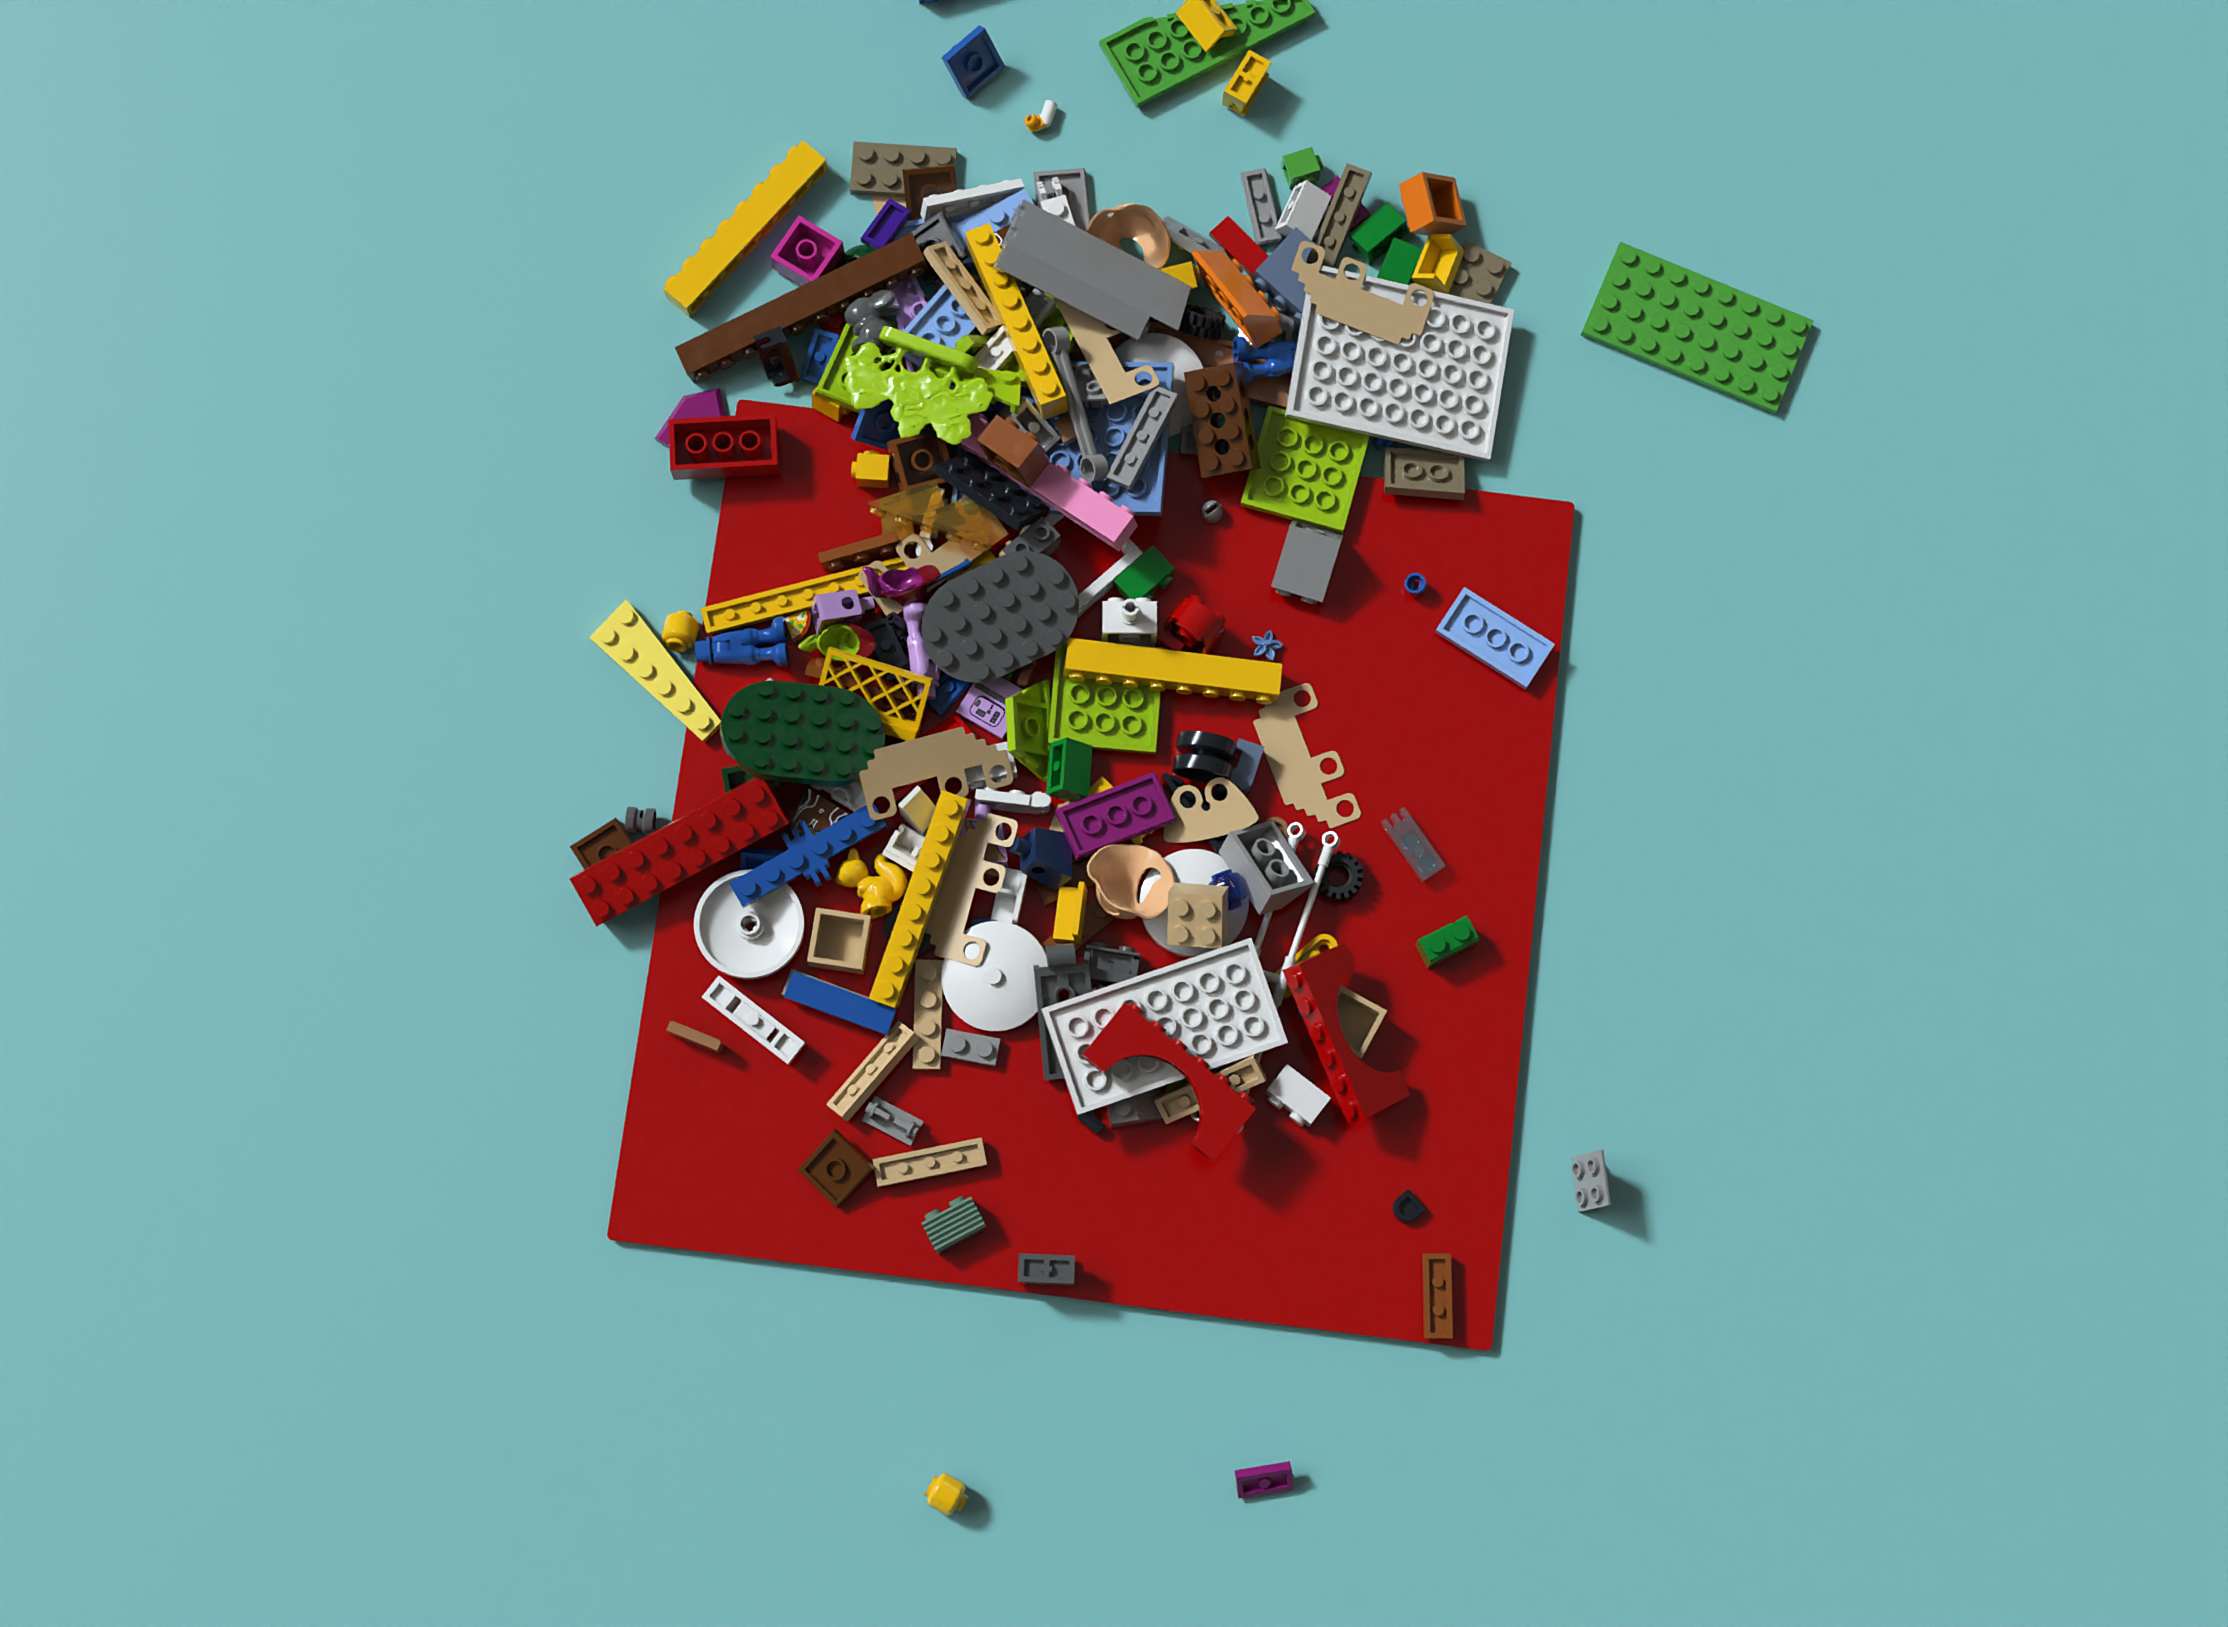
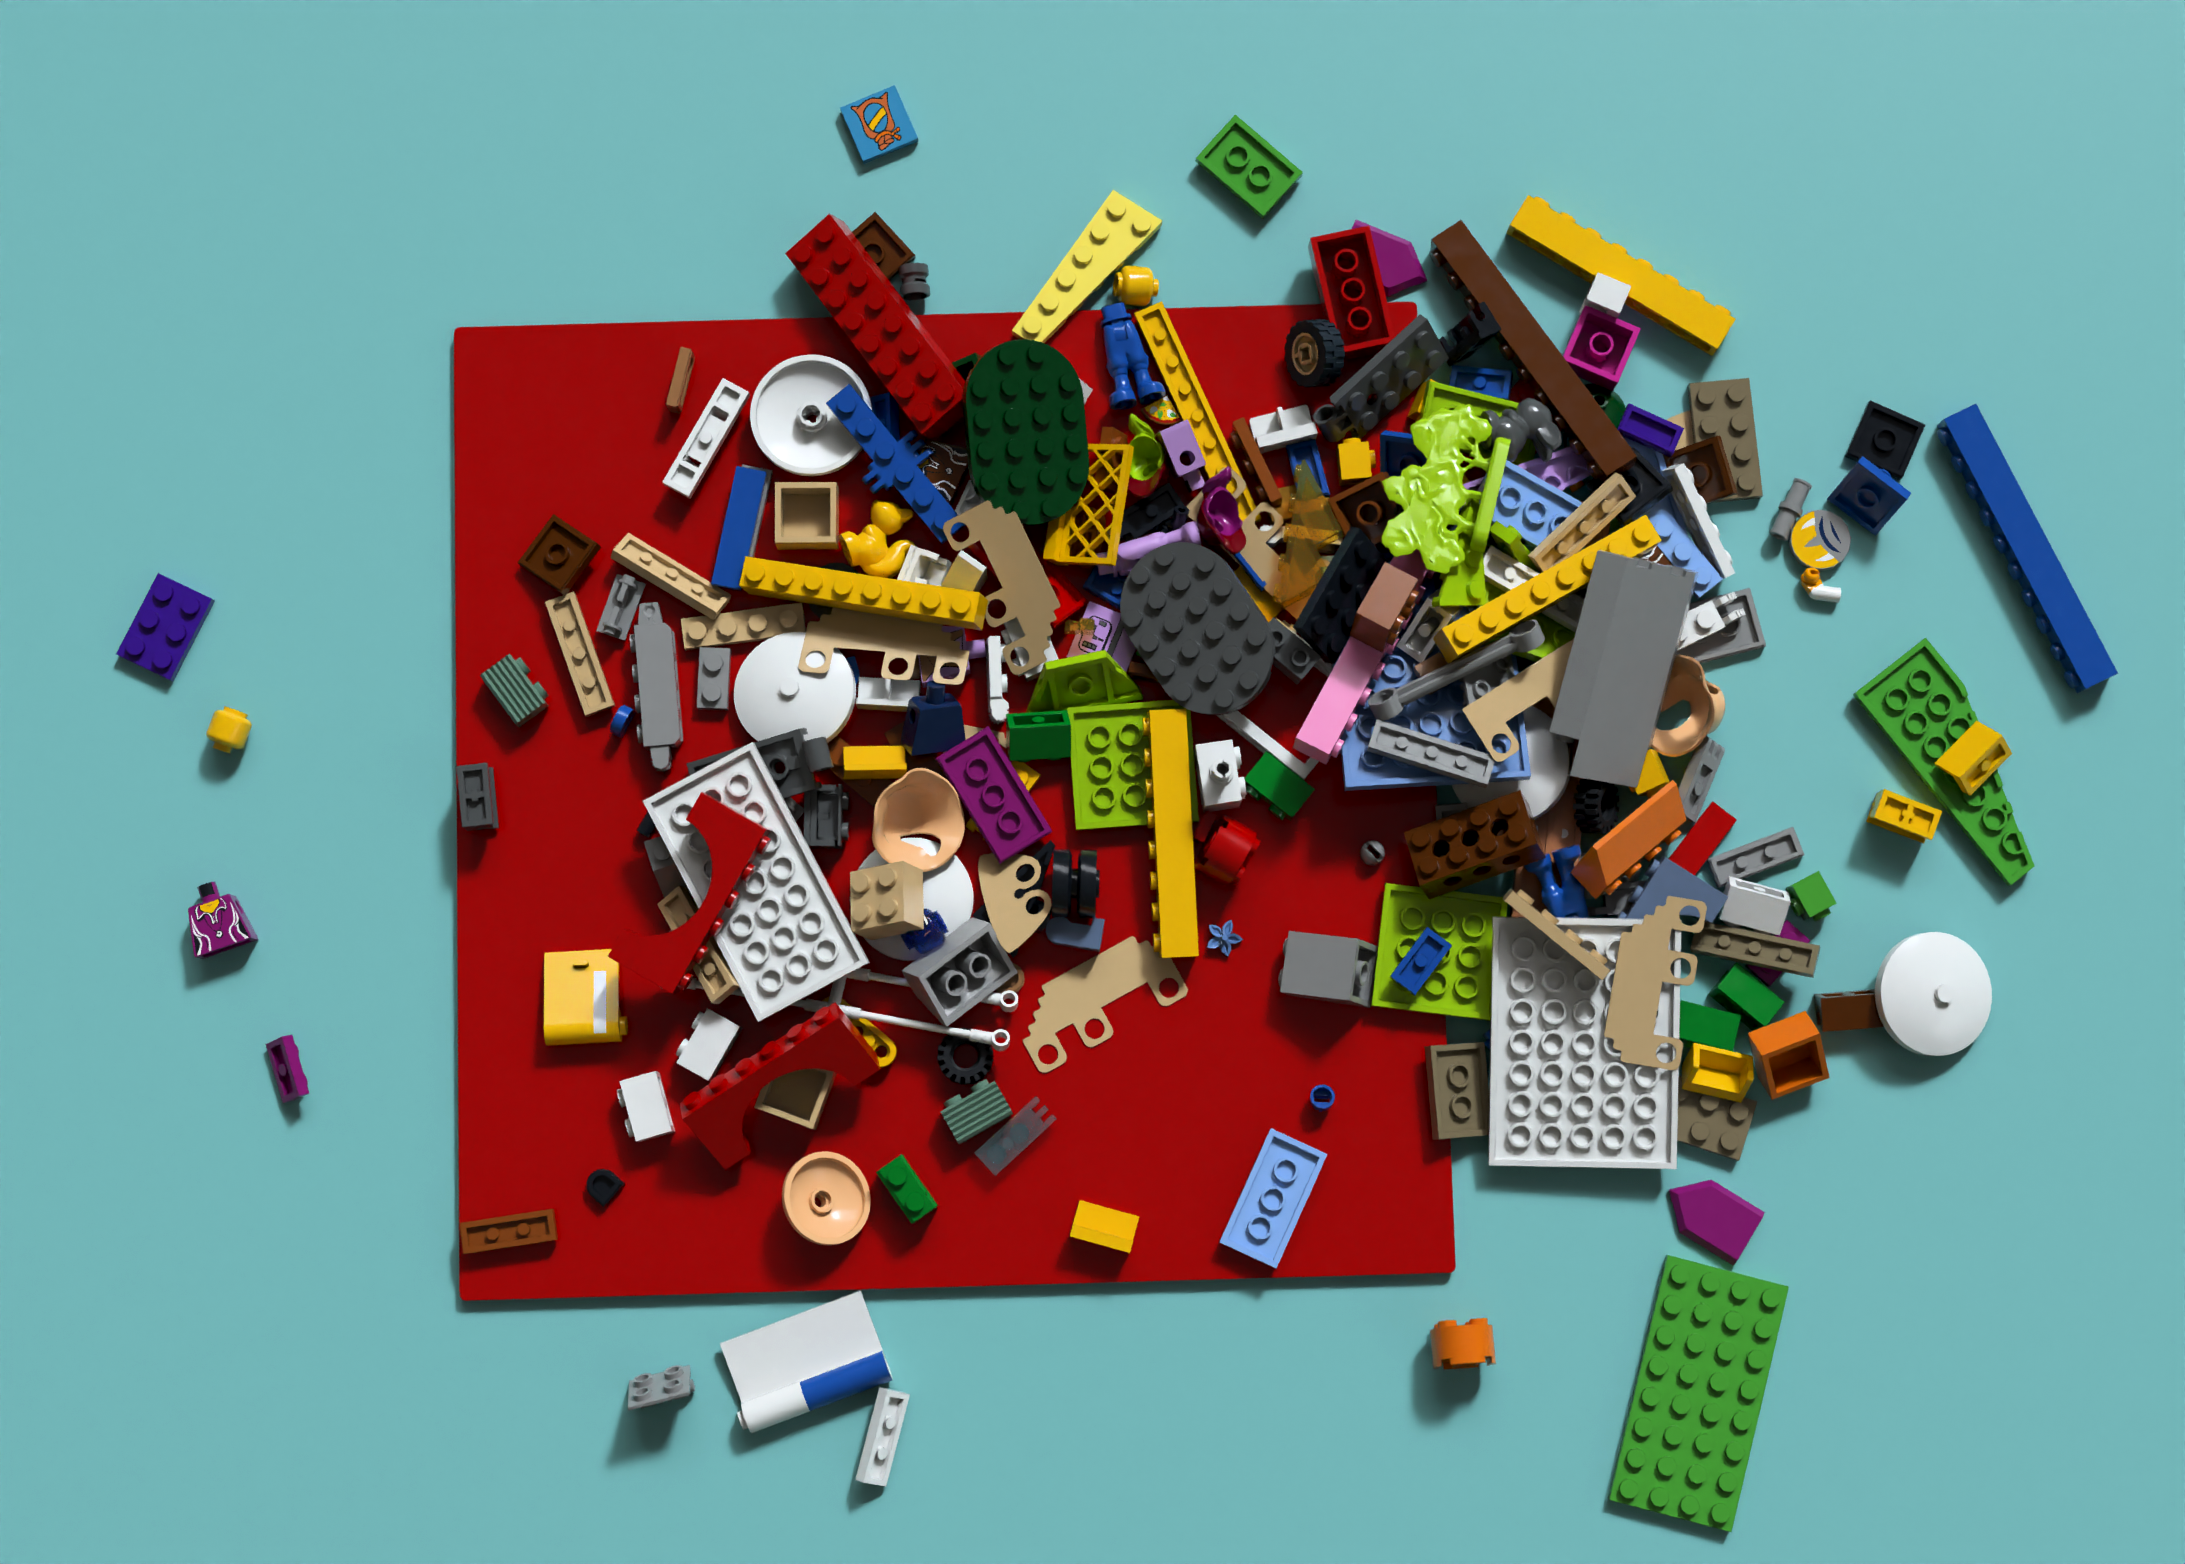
camera: 85 degrees right, 5 degrees up
none -> dark purple plate [116,573,215,682]
none -> magenta torso [188,882,258,959]
none -> yellow door [544,949,628,1046]
none -> blue tile [610,705,636,739]
none -> white brick [617,1071,675,1142]
none -> light grey hinge [630,602,684,773]
none -> white door [720,1290,893,1433]
none -> light nougat dish [782,1151,871,1245]
none -> dark azure tile [840,85,918,164]
none -> white plate [855,1387,910,1487]
none -> sand green brick [940,1079,1013,1145]
none -> clear yellow tile [1064,618,1095,635]
none -> yellow panel [1070,1200,1139,1253]
none -> bright green plate [1195,115,1303,219]
none -> white panel [1249,405,1318,453]
none -> black wheel [1284,319,1345,388]
none -> blue tile [1286,439,1330,503]
none -> dark grey hinge [1313,314,1449,443]
none -> blue plate [1390,927,1452,995]
none -> orange brick [1430,1318,1496,1369]
none -> tan plate [1503,889,1610,980]
none -> white panel [1579,272,1631,318]
none -> magenta tile [1668,1180,1765,1266]
none -> light grey pin [1769,478,1812,541]
none -> tile [1788,510,1851,571]
none -> reddish brown hinge [1814,989,1884,1032]
none -> black tile [1845,400,1925,481]
none -> white dish [1875,932,1992,1056]

